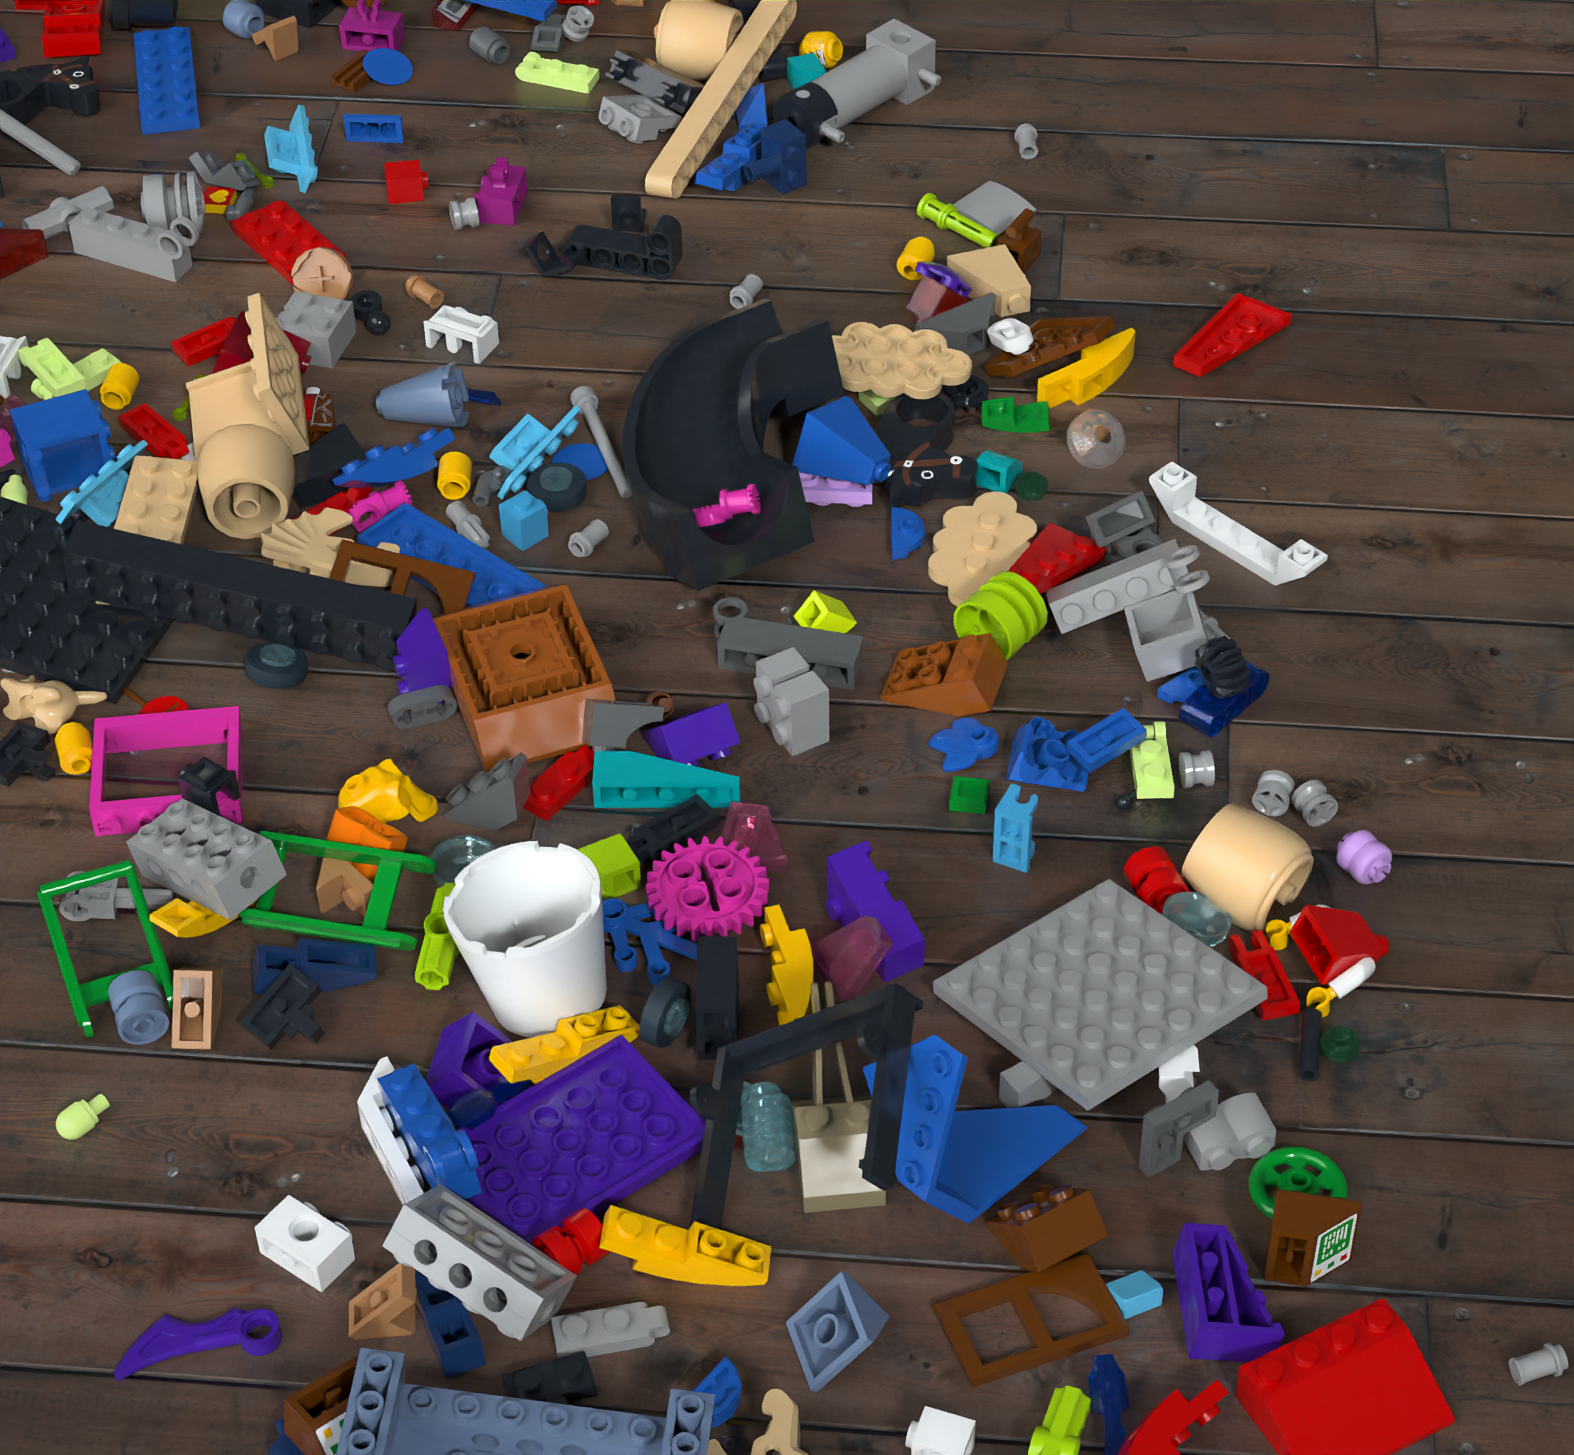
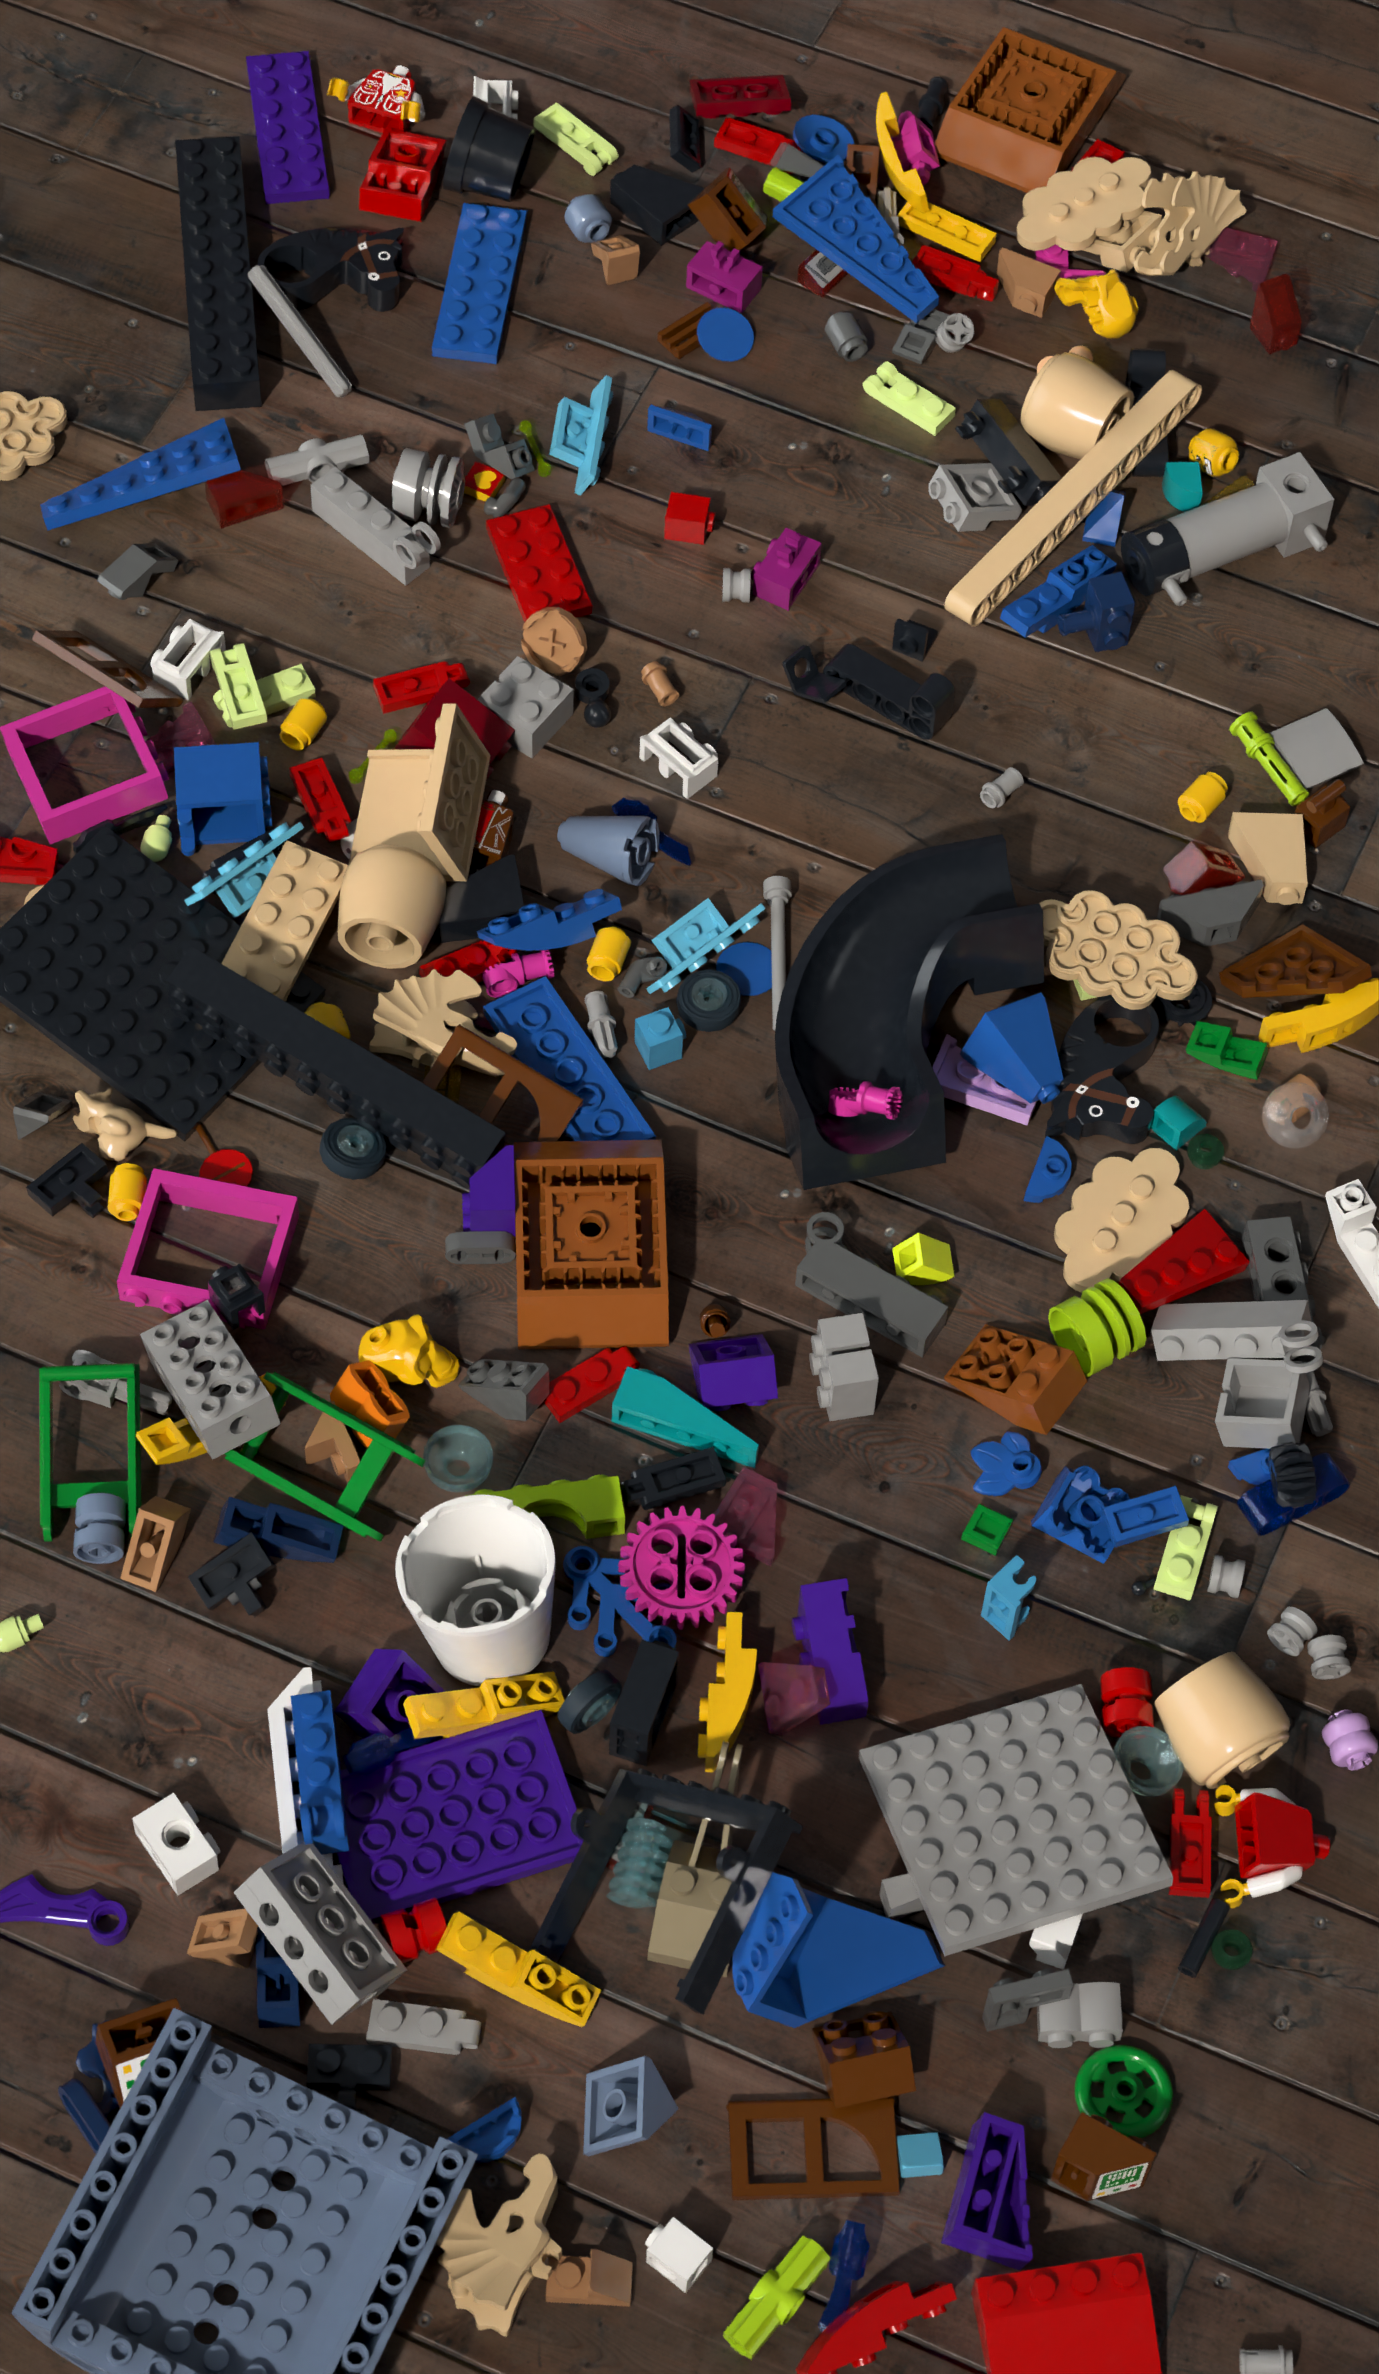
camera: 15 degrees right, 15 degrees up
lime piece [415,883,460,990] -> none
light grey pin [568,519,609,557] -> none
dark grey arch [582,699,664,752] -> none
dark purple dish [914,261,972,298] -> none
white plate [987,318,1034,354] -> none
dark grey slope [1085,490,1155,548] -> none

